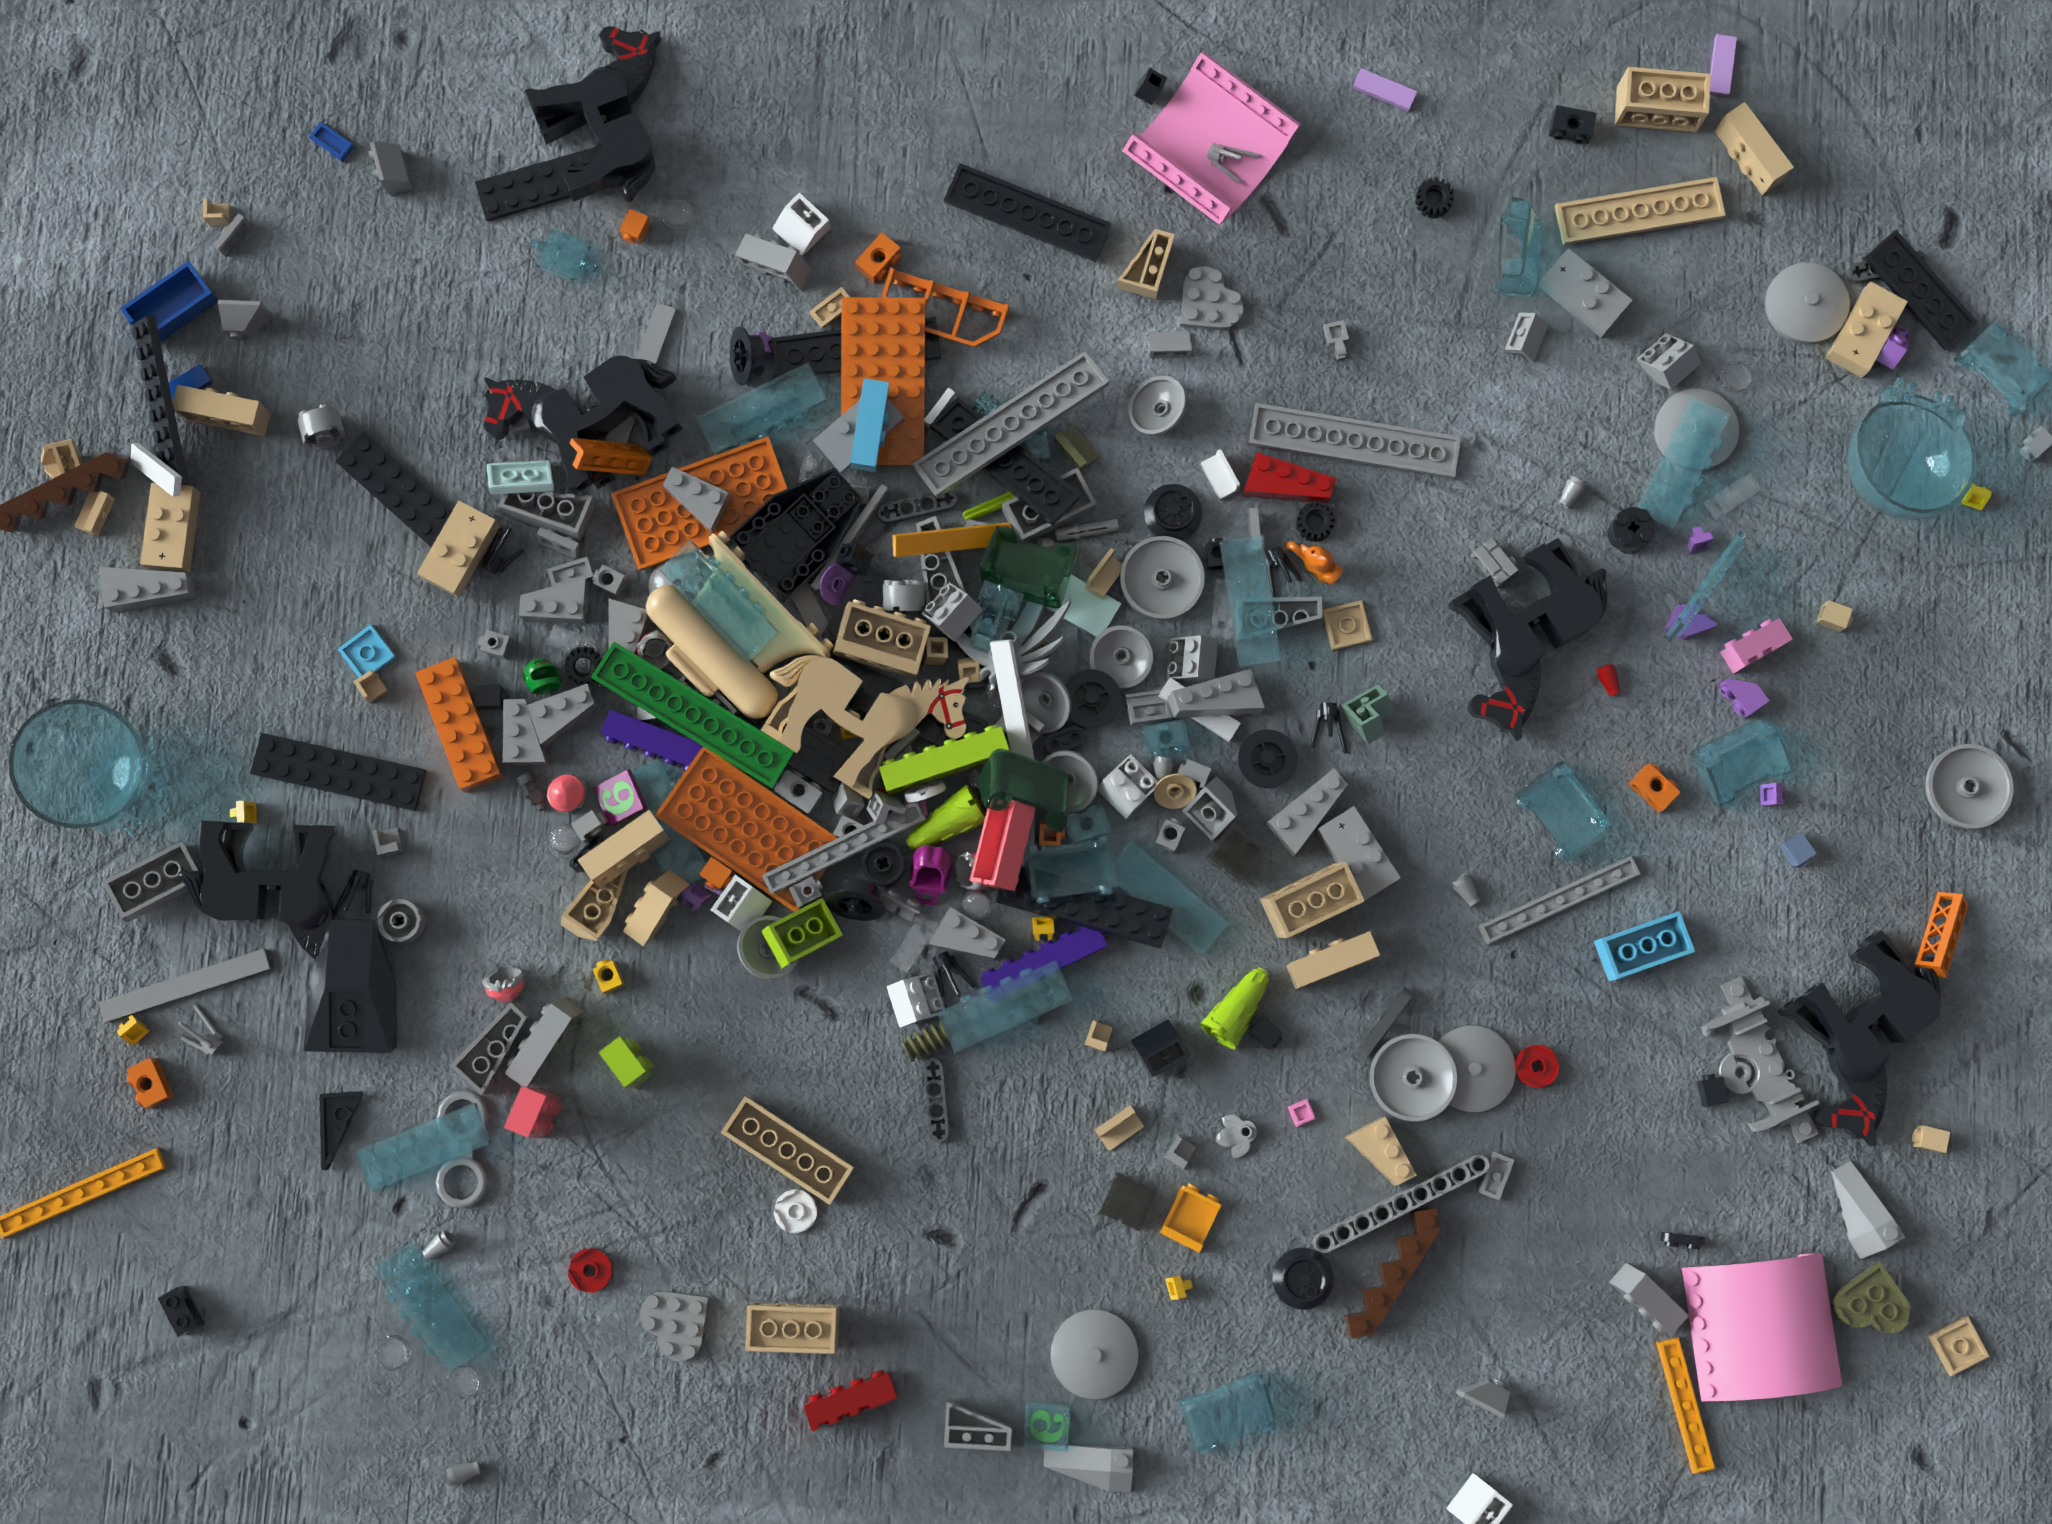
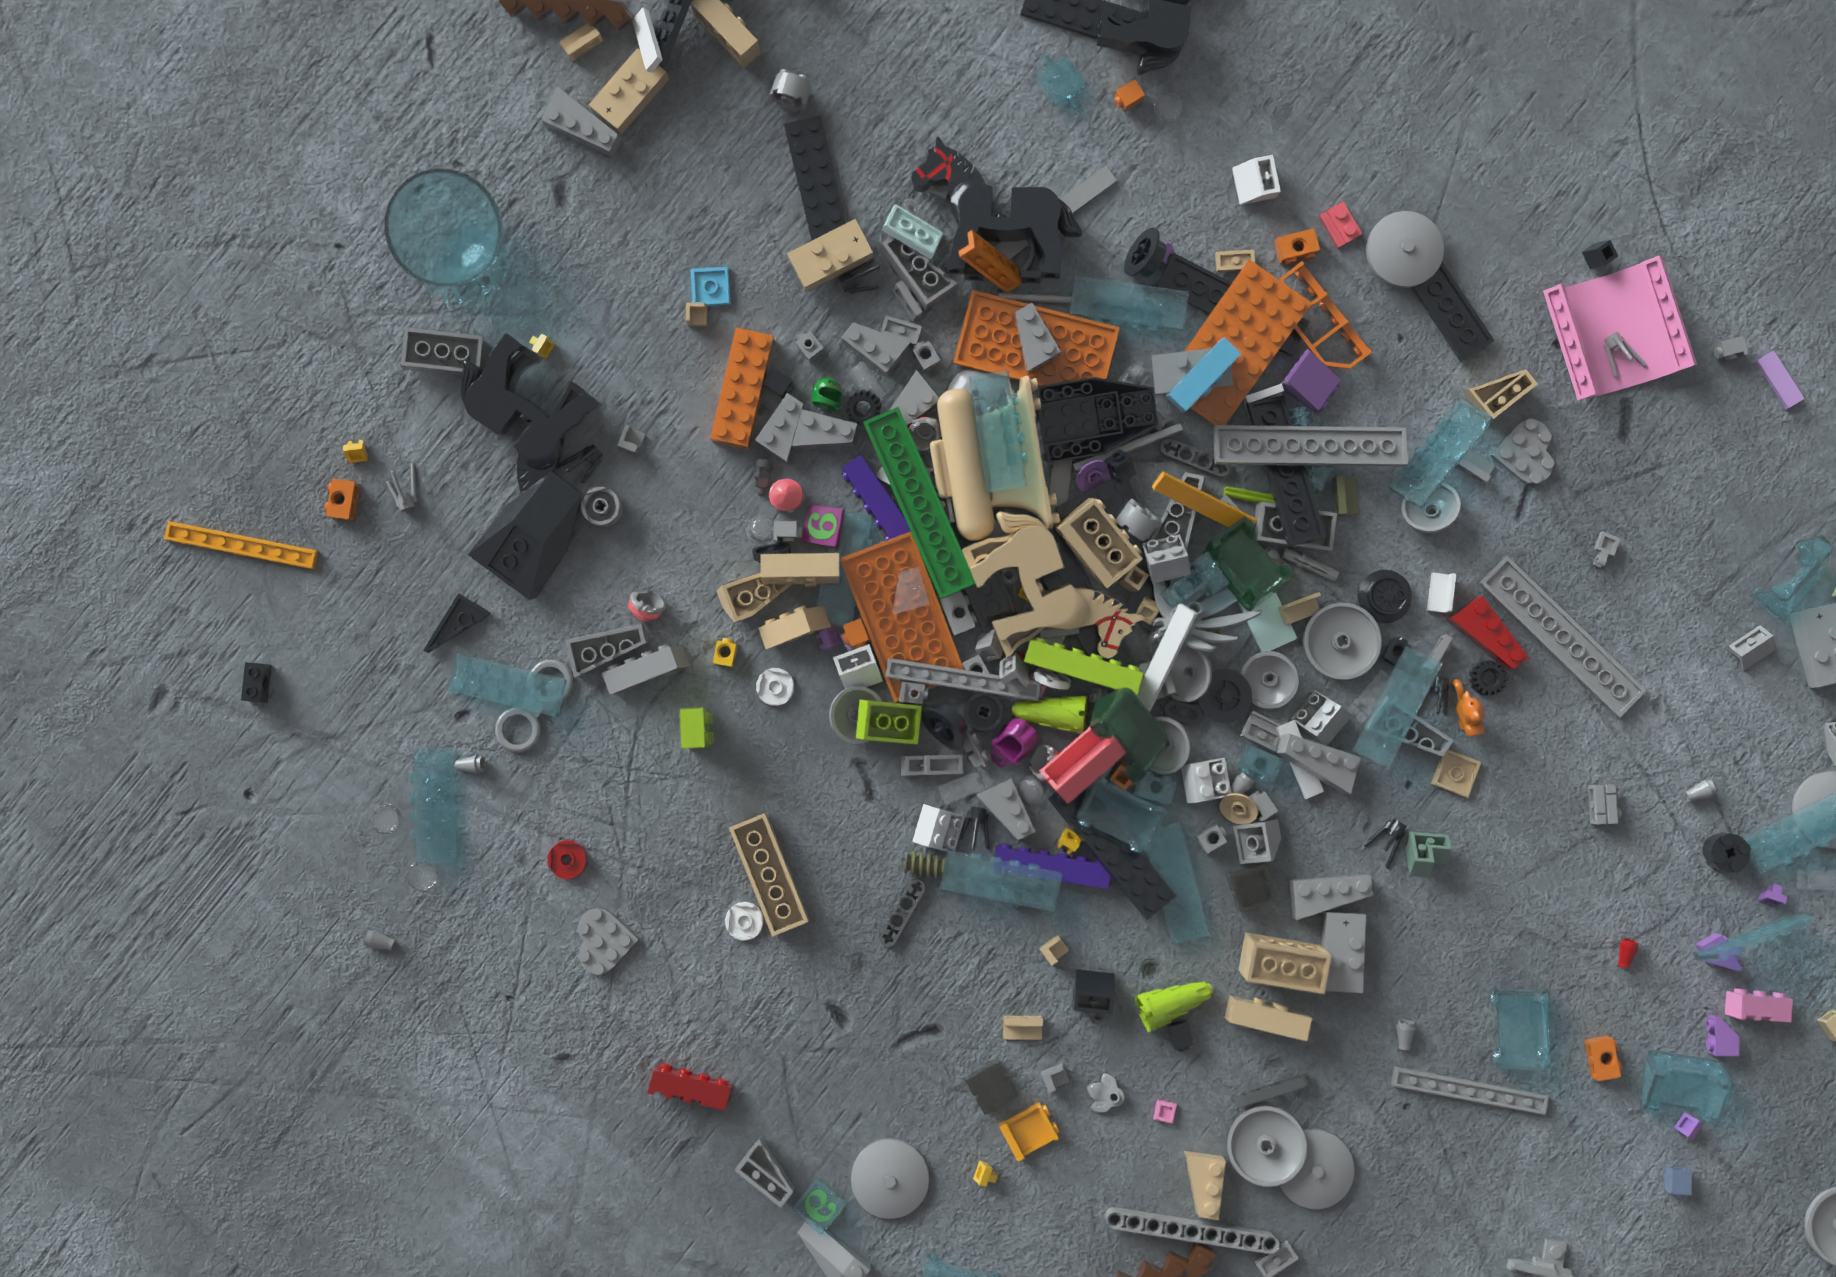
camera: 40 degrees right, 5 degrees up
light grey tile [98,949,272,1023] -> none
black plate [250,733,427,811] -> none
coral brick [504,1086,562,1138] -> none
light grey wedge [735,234,812,291] -> none
tan brick [745,1302,840,1354] -> none
black wheel [1238,729,1298,789] -> none
black wheel [1272,1248,1334,1310] -> none
black tyre [1415,177,1454,218] -> none
black animal [1448,538,1607,741] -> none
red plate [1515,1045,1559,1088] -> none
medium azure brick [1594,911,1695,981] -> none
none -> white tile [756,668,794,706]
none -> clear slope [892,566,929,614]
none -> light grey slope [901,755,963,776]
none -> light grey bar [999,293,1075,304]
none -> medium lavender slope [1280,349,1341,413]
none -> coral plate [1318,202,1362,249]
none -> light grey dish [1366,211,1444,288]
none -> clear light blue plate [1390,398,1493,509]
none -> light grey brick [1714,336,1749,361]

